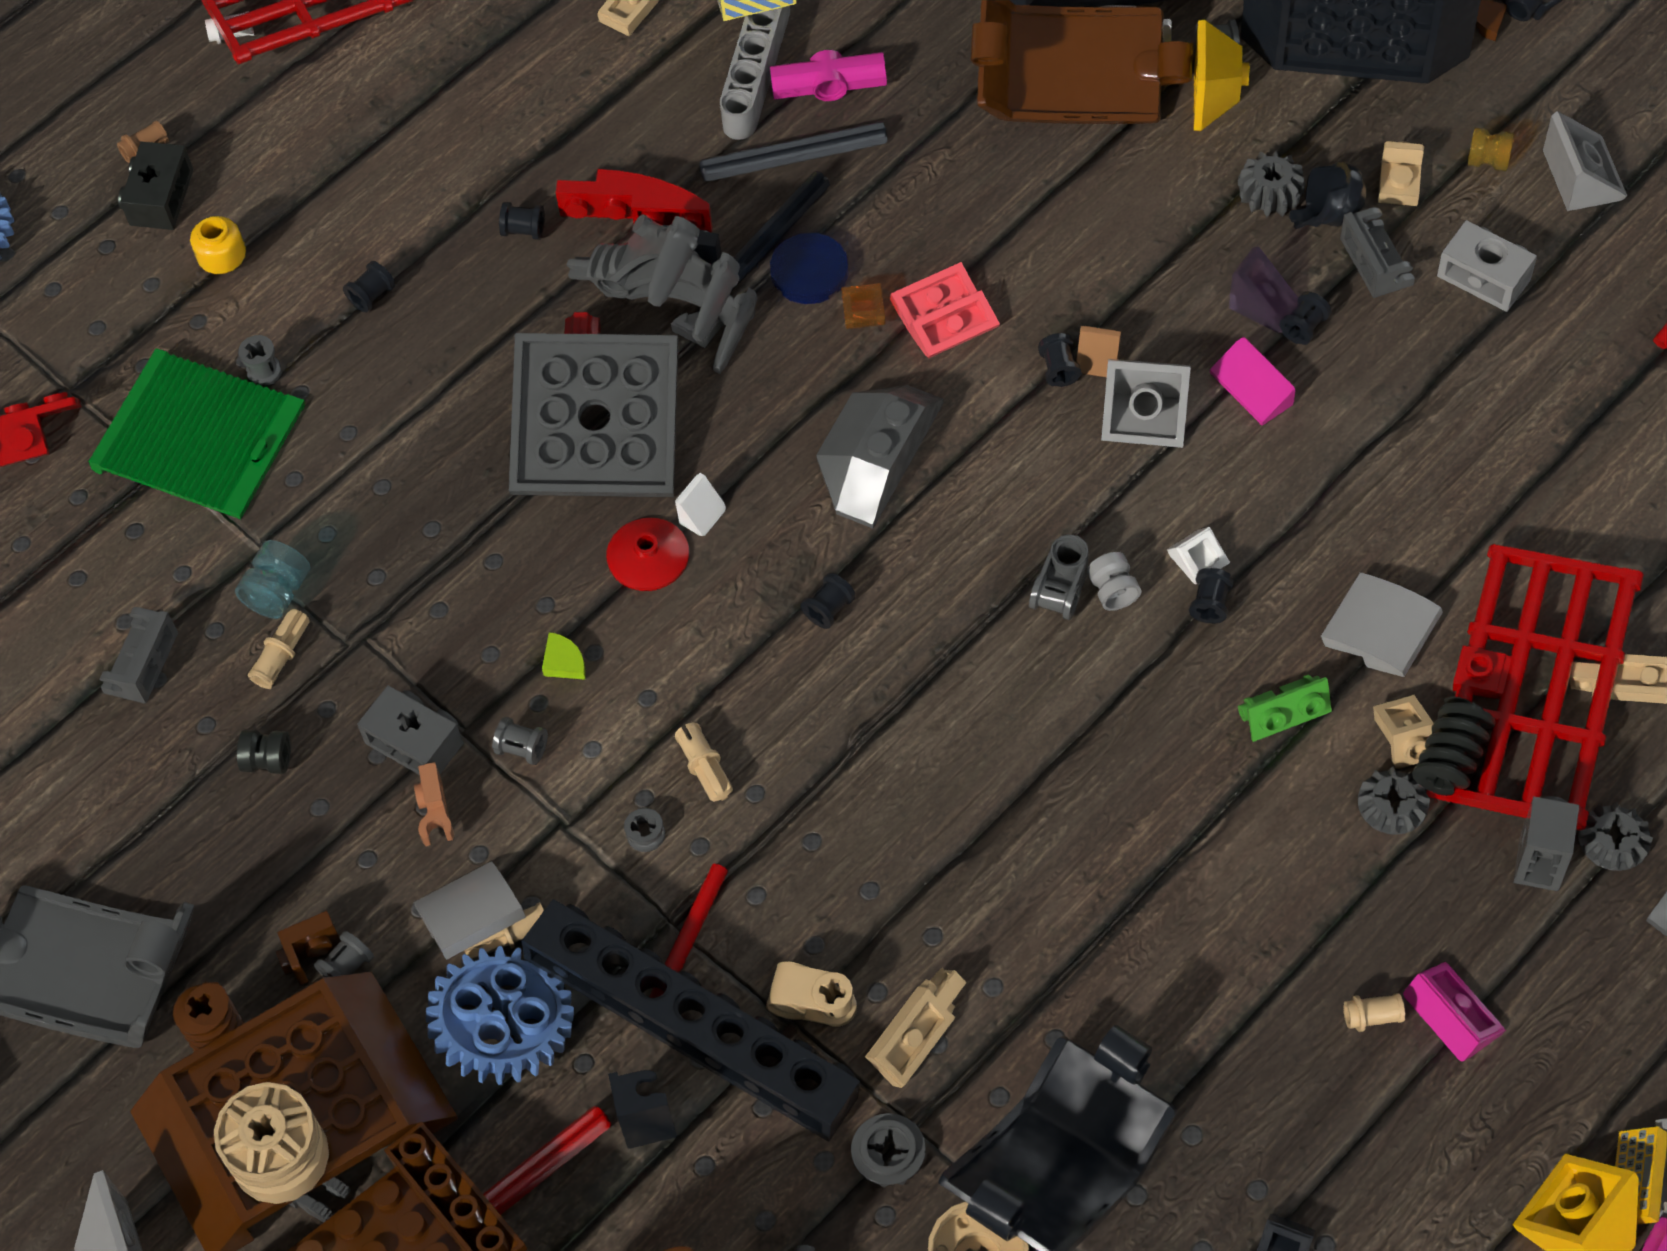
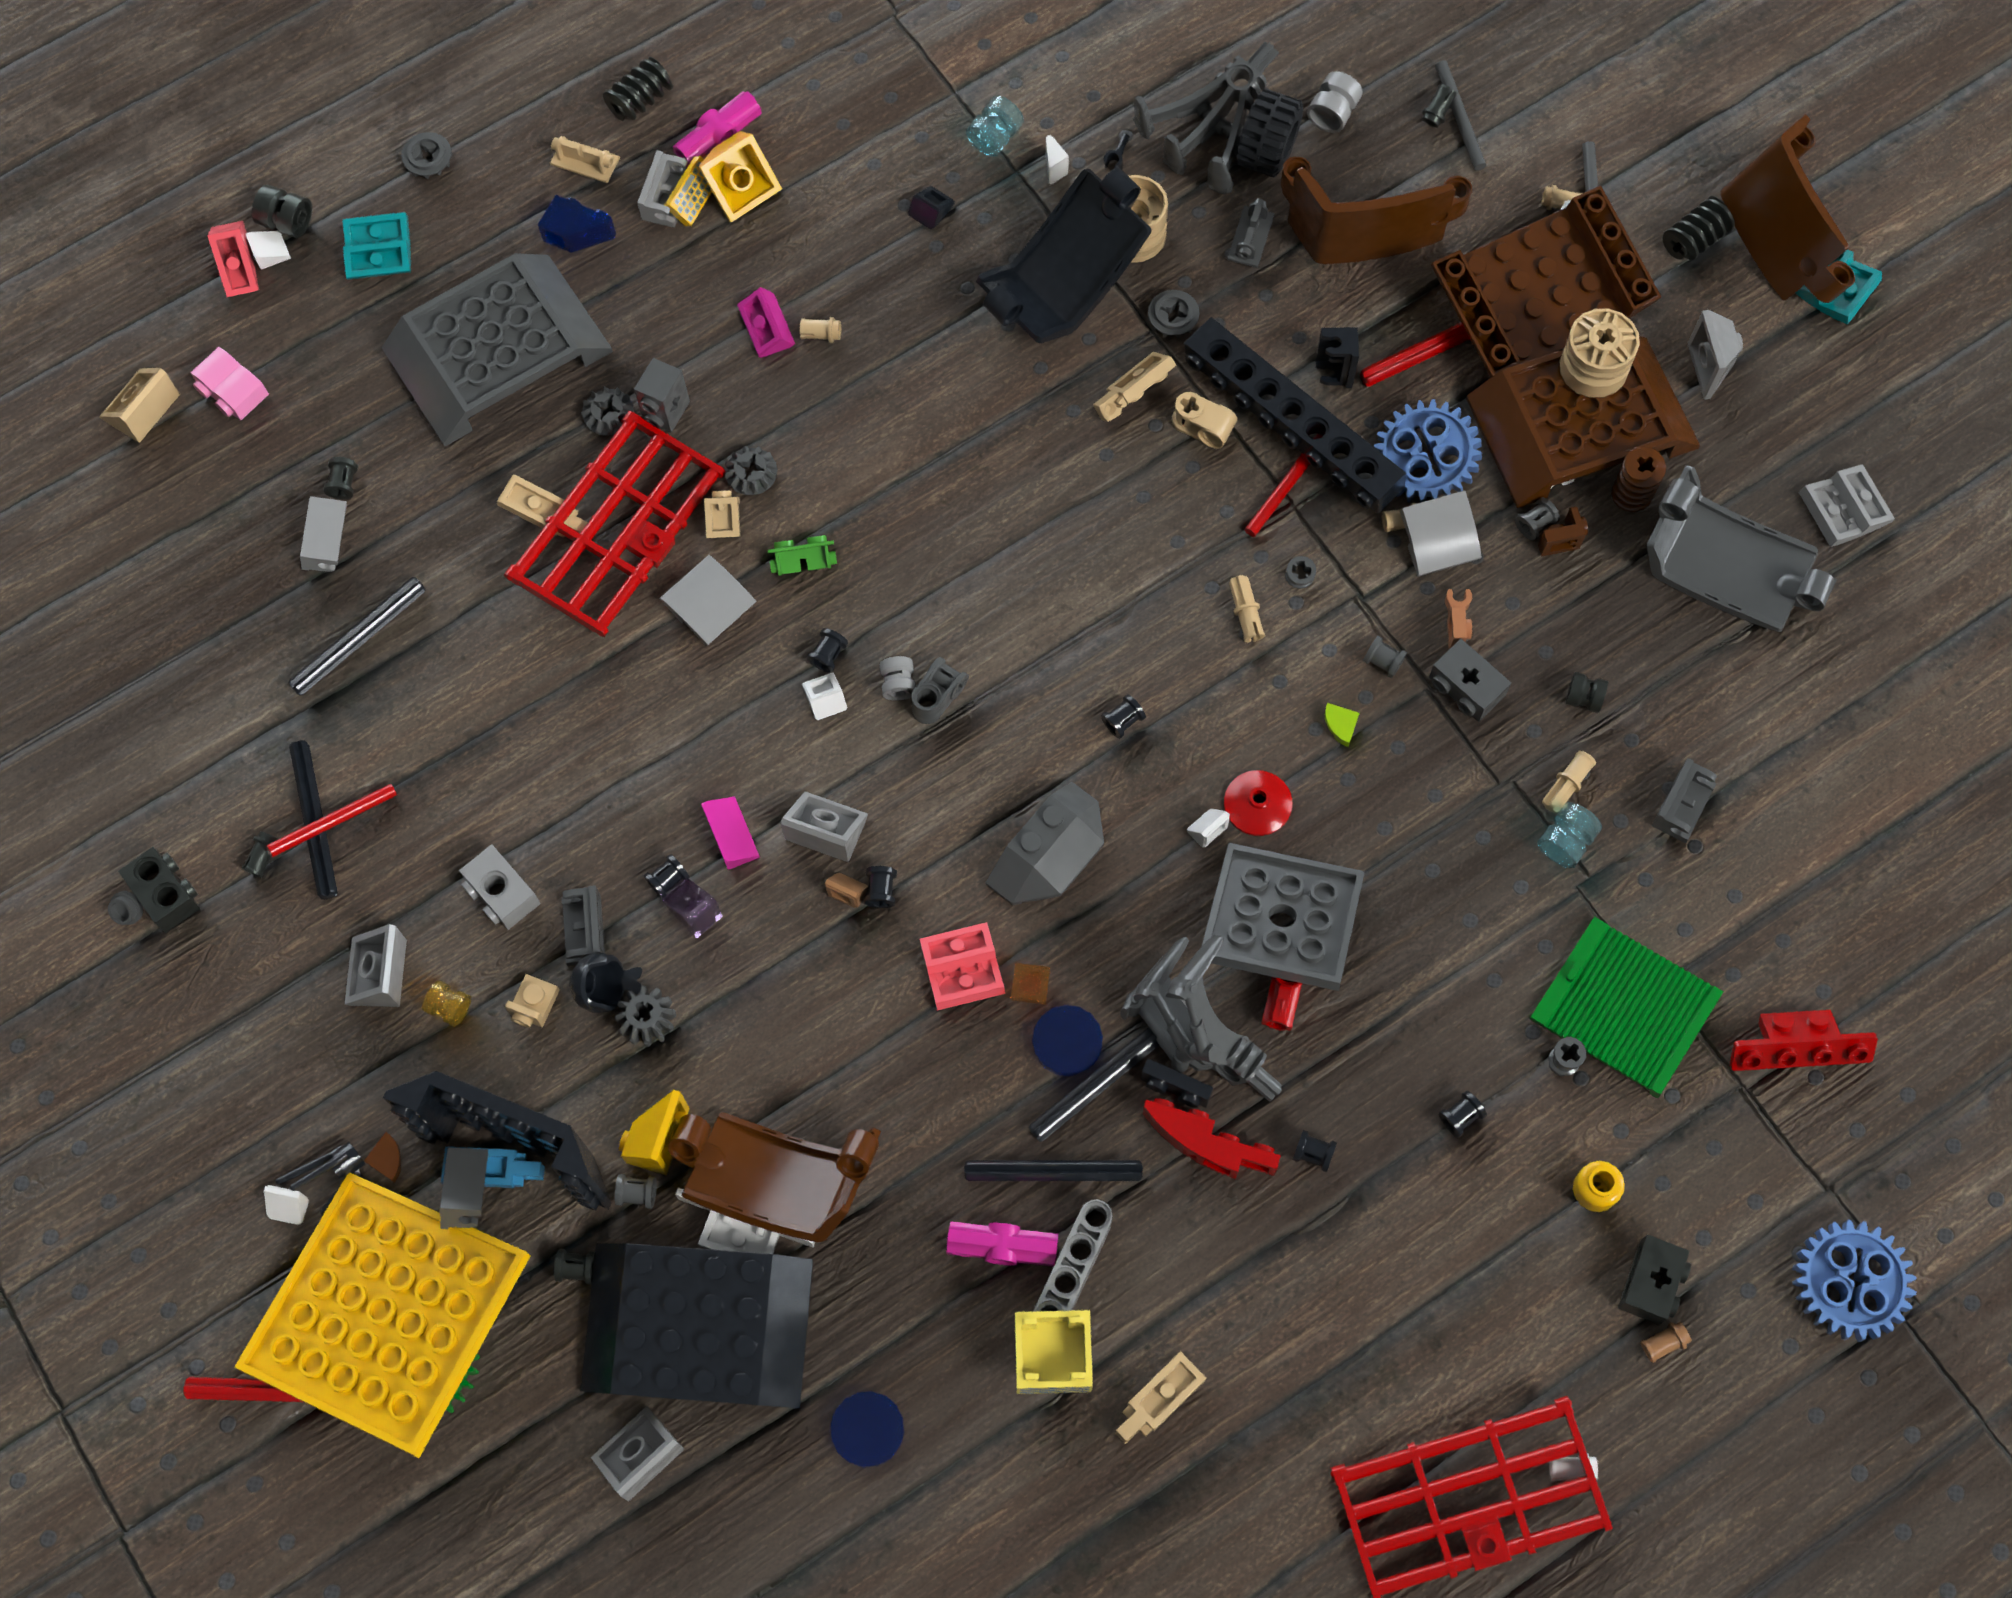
camera: 170 degrees left, 10 degrees up
pearl dark grey piece [1412,696,1496,796] -> none

